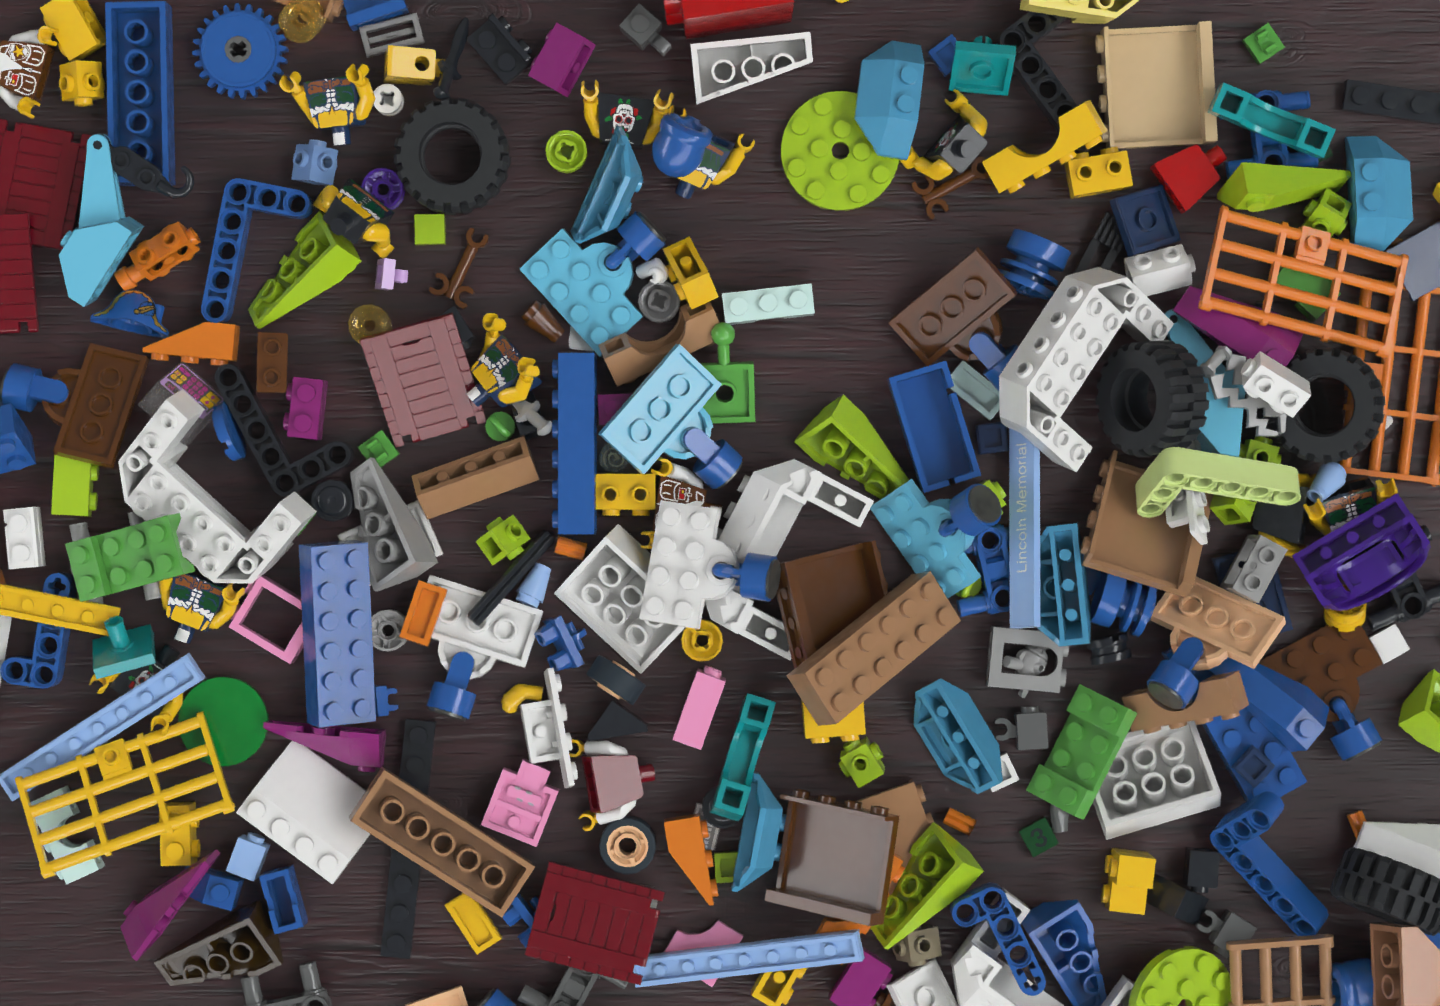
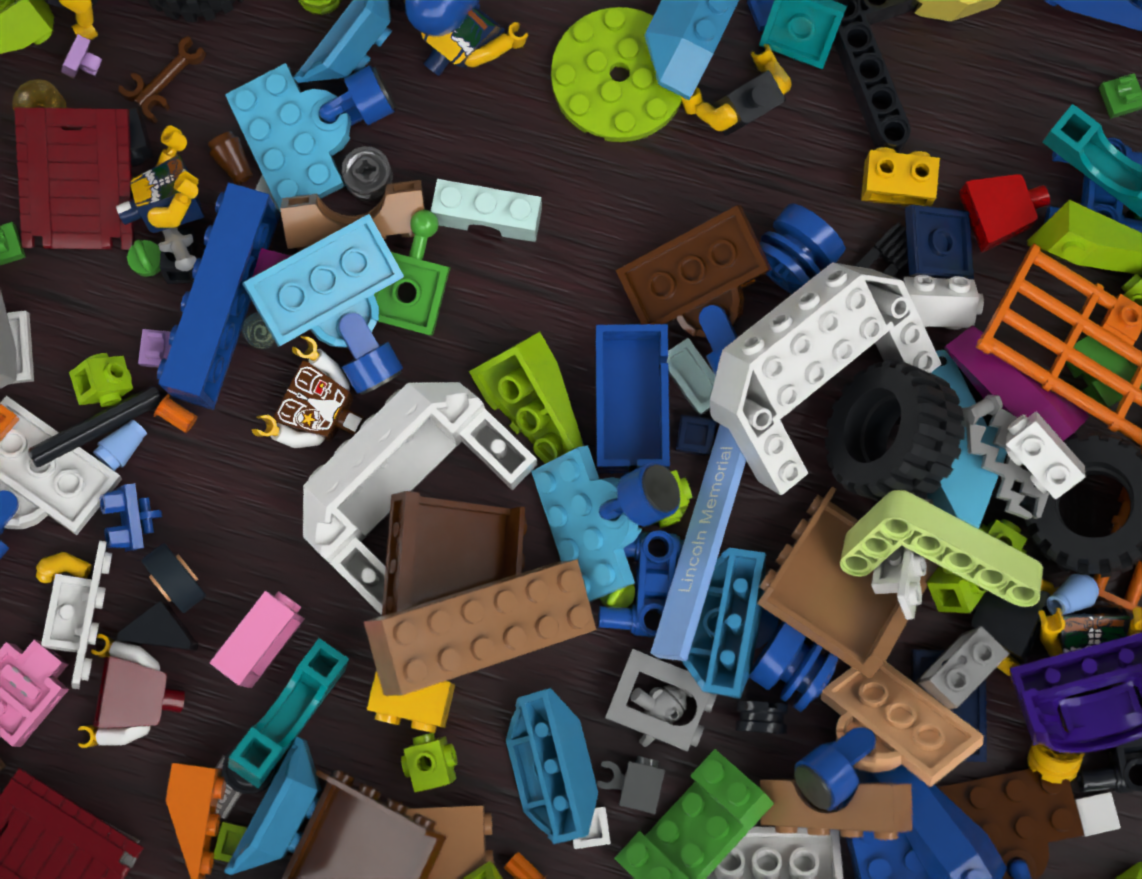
camera: 10 degrees right, 10 degrees down
medium nougat brick [411,436,540,520] -> none
lime tile [414,214,446,245] -> none
white slope [554,524,705,674] -> none
yellow brick [595,474,656,516] -> none
wheel [599,816,656,875] -> none
white arm [636,258,669,284] -> none
white plate [639,500,781,630] -> none
yellow brick [663,236,719,310] -> none
yellow wheel [681,619,723,661] -> none
reddish brown bar [911,157,990,220] -> none
yellow arch [982,100,1108,194] -> none
tan panel [1095,21,1218,149] -> none
none -> lavender tile [138,329,171,368]

